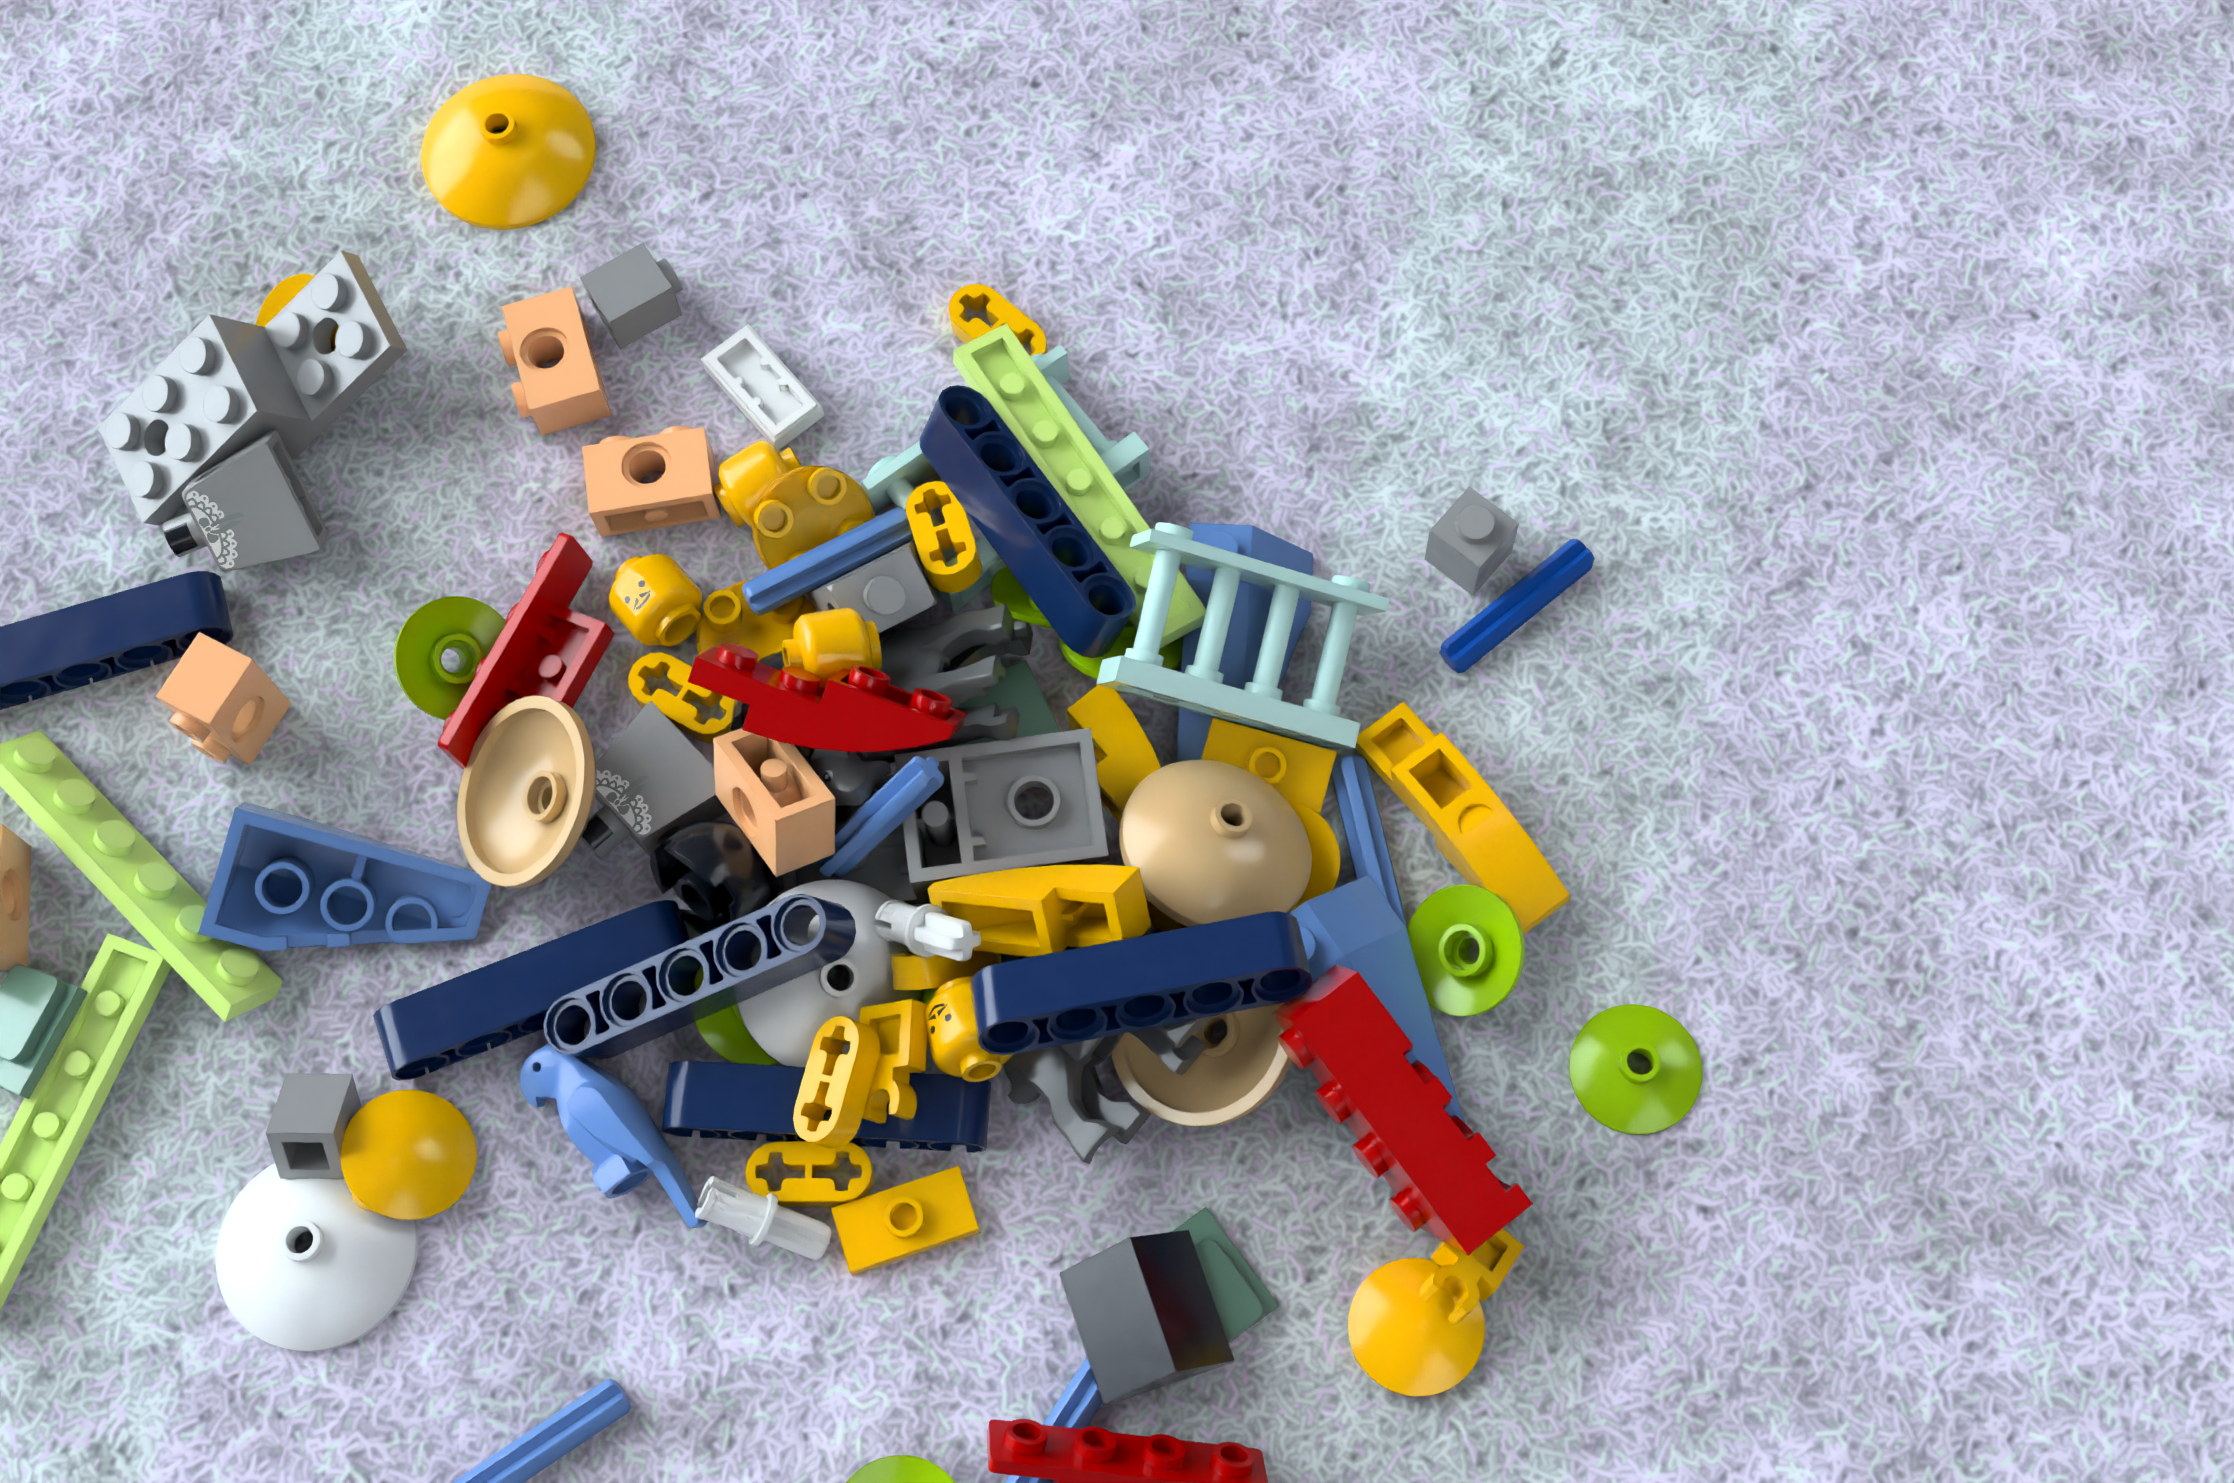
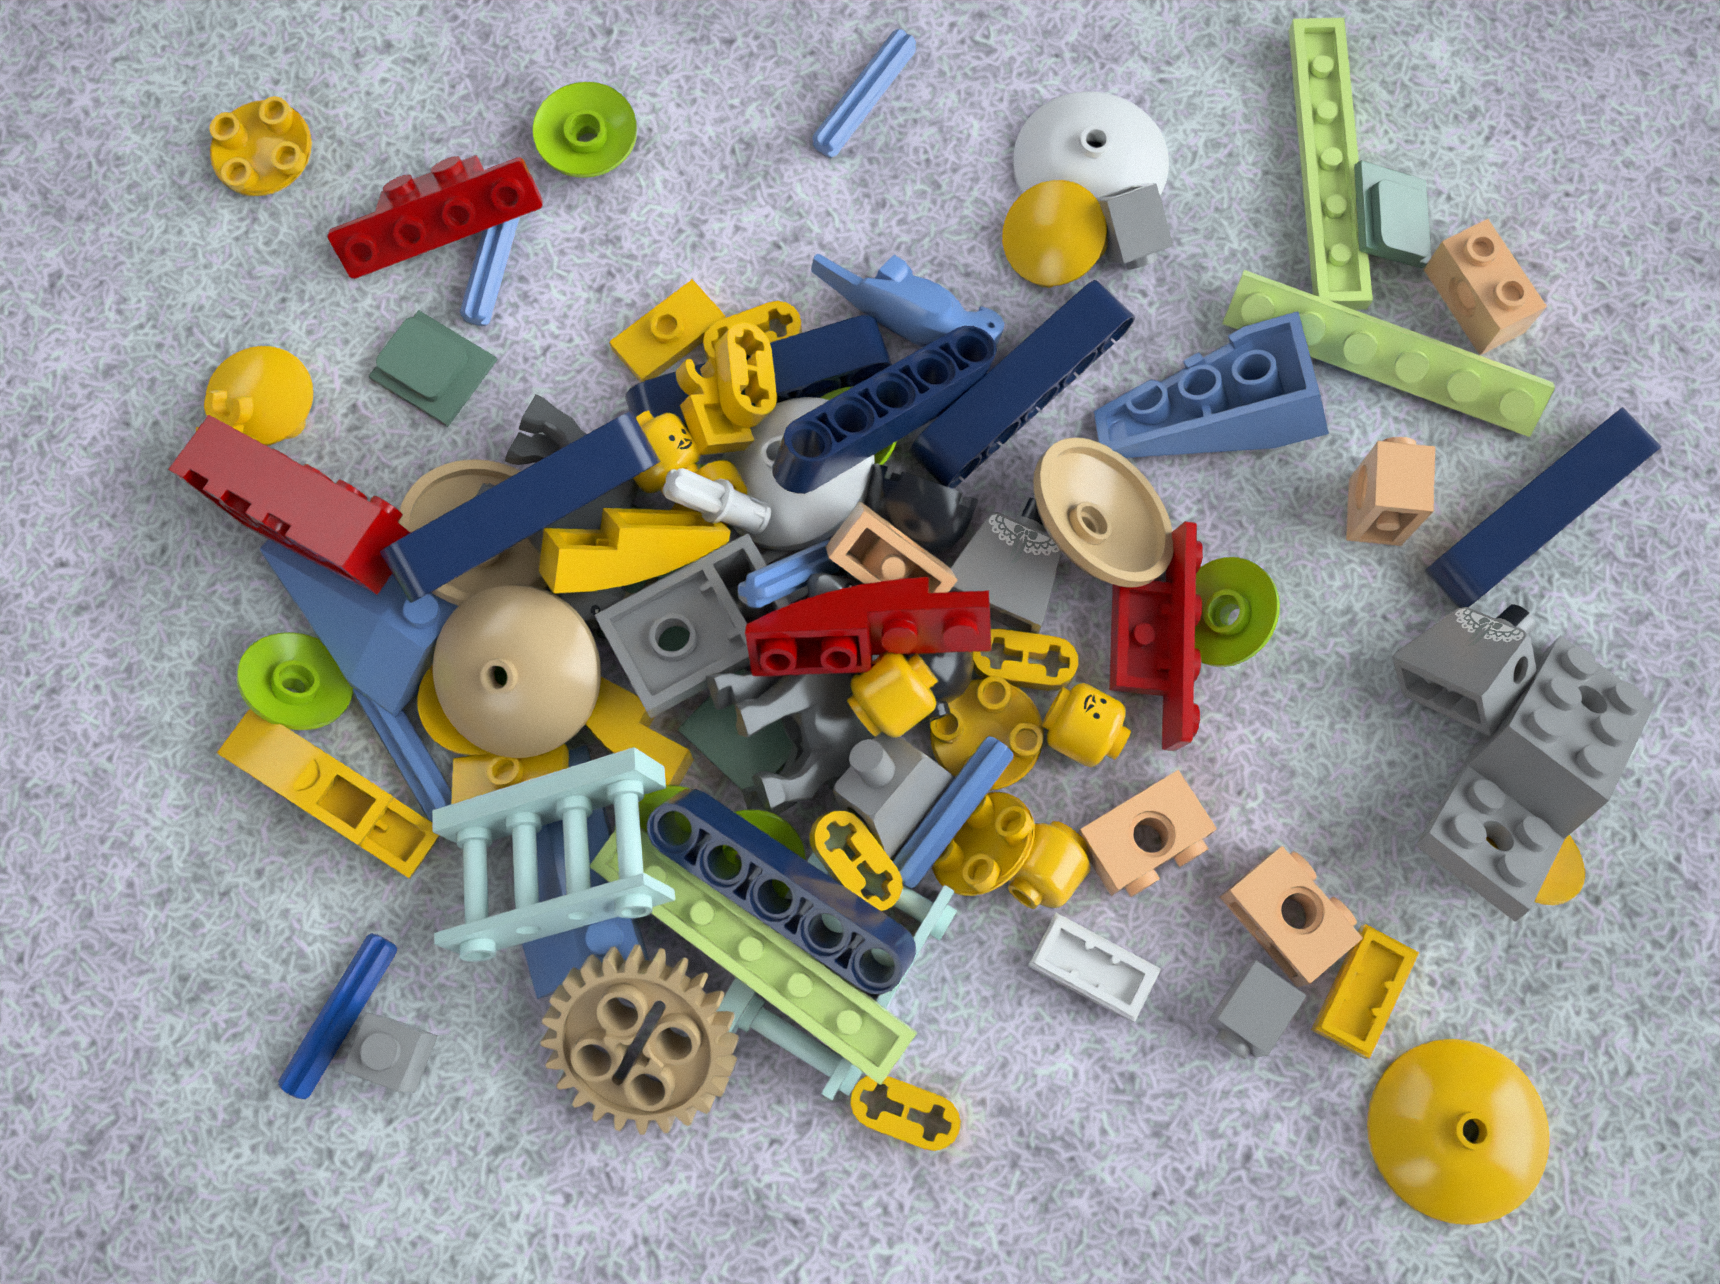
camera: 155 degrees right, 5 degrees up
white axle [695,1176,832,1260] -> none
black slope [1059,1230,1235,1407] -> none
lime dish [1569,1004,1702,1135] -> none
none -> tan gear [541,945,739,1135]
none -> yellow plate [1311,924,1419,1059]

